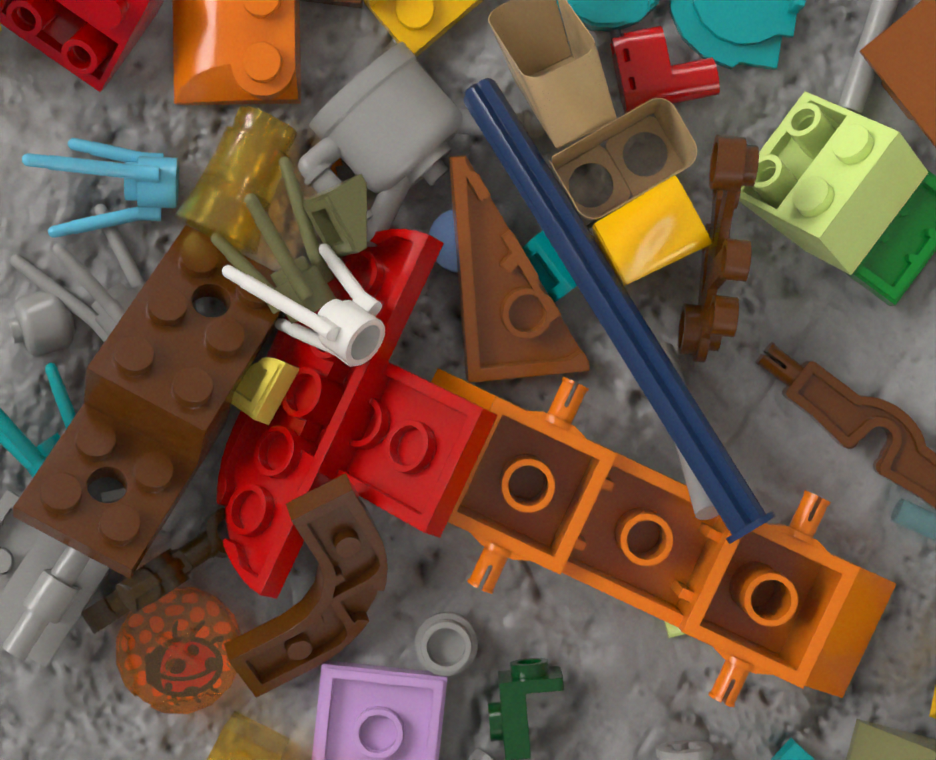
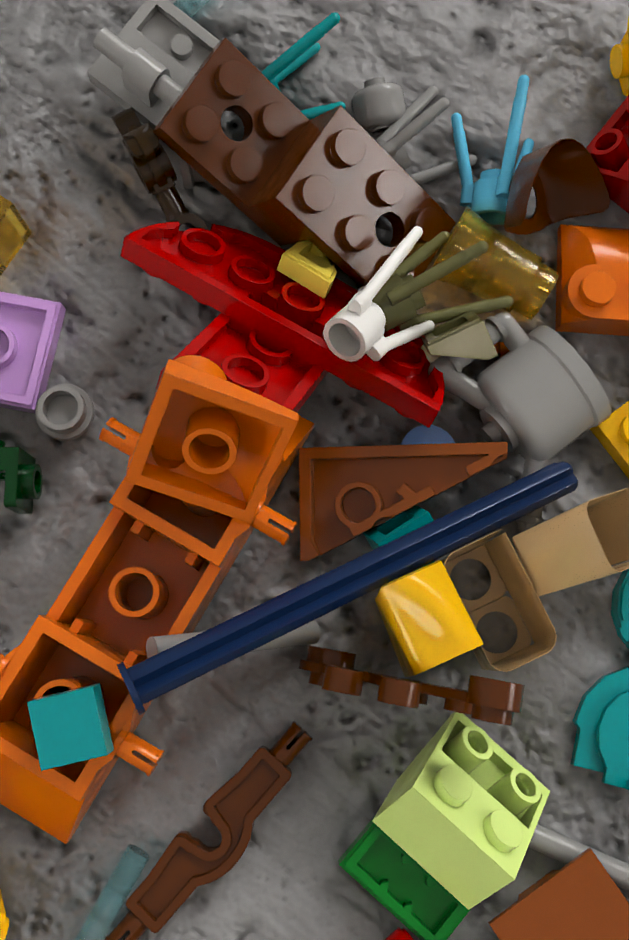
camera: 90 degrees right, 10 degrees down
clear orange tile [116,587,242,714] -> none
reddish brown plate [224,473,388,698] -> none
red piece [609,26,720,114] -> none
none -> teal tile [27,683,114,771]
none -> orange slope [124,355,299,523]
none -> reddish brown piece [504,138,610,235]

